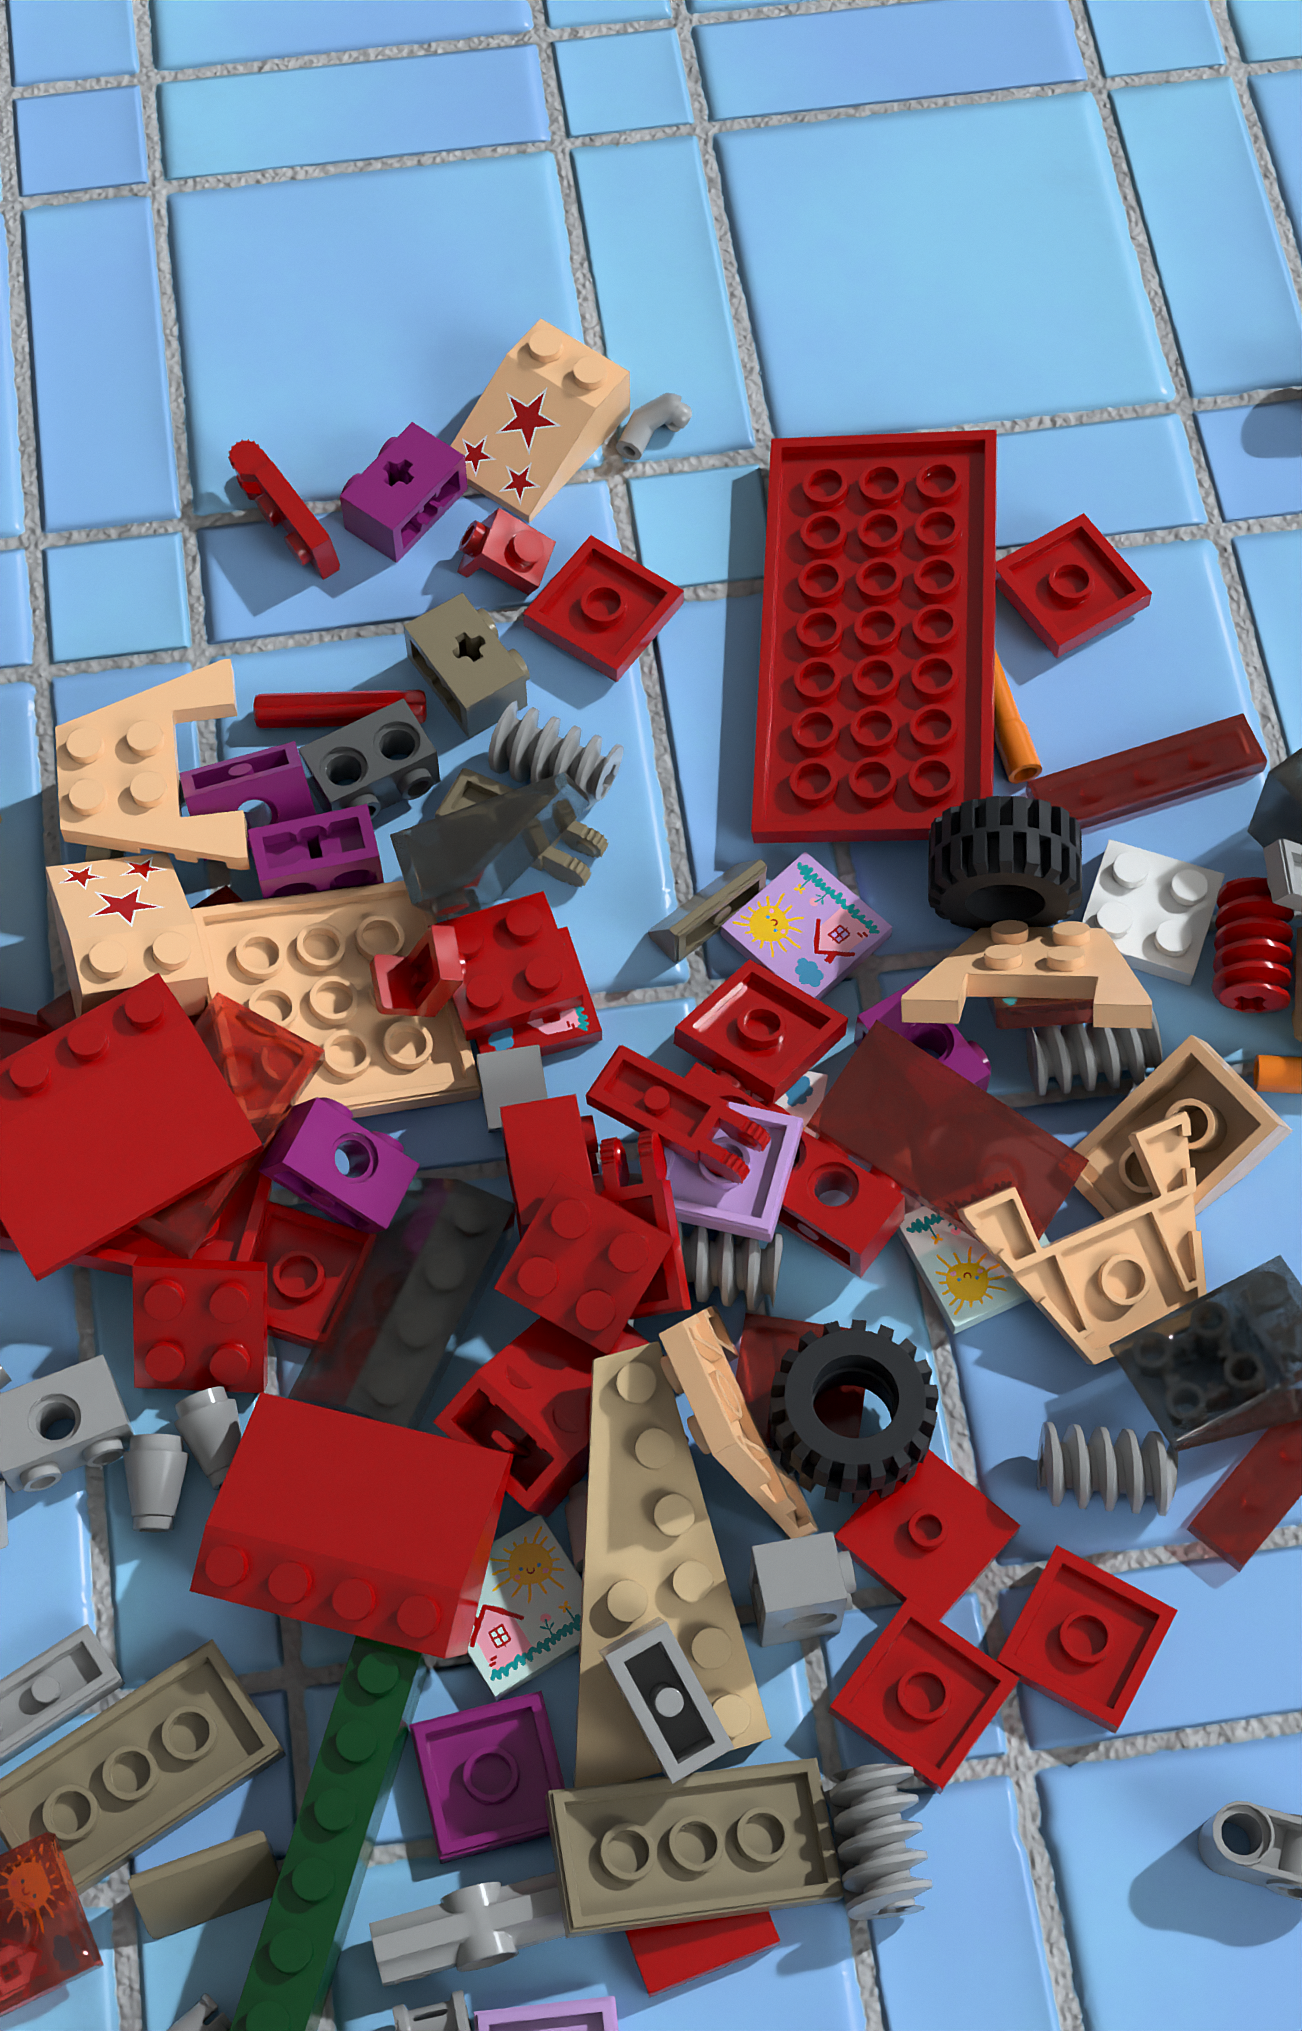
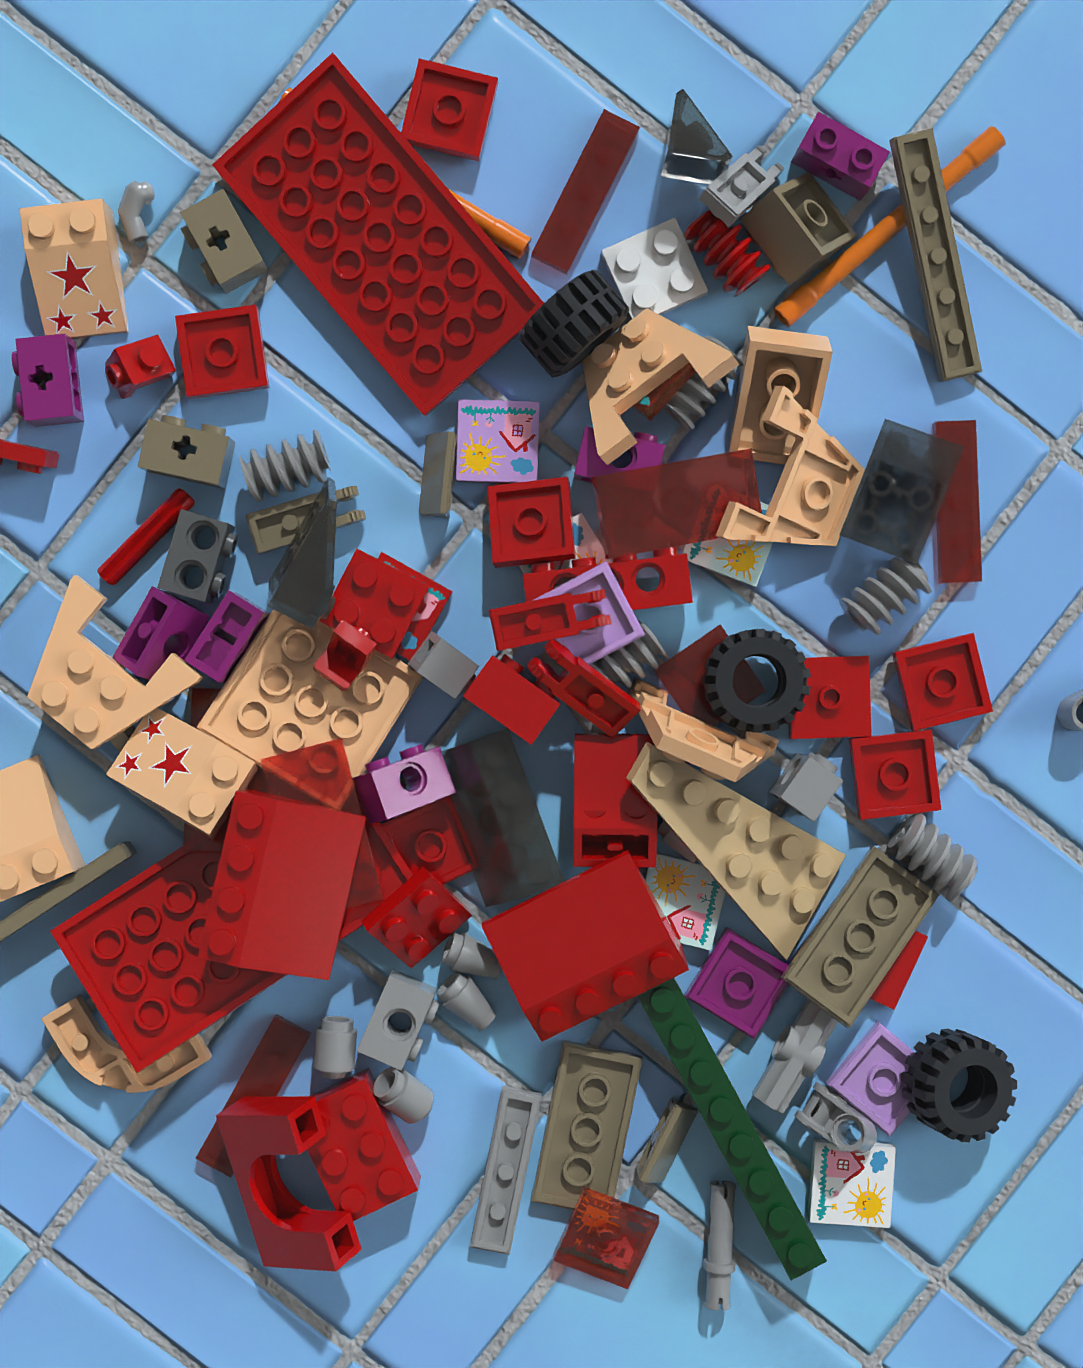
camera: 40 degrees left, 25 degrees up
red plate [493,1173,676,1355] -> none
light grey brick [598,1617,734,1784] -> none
none -> dark tan brick [180,189,269,294]

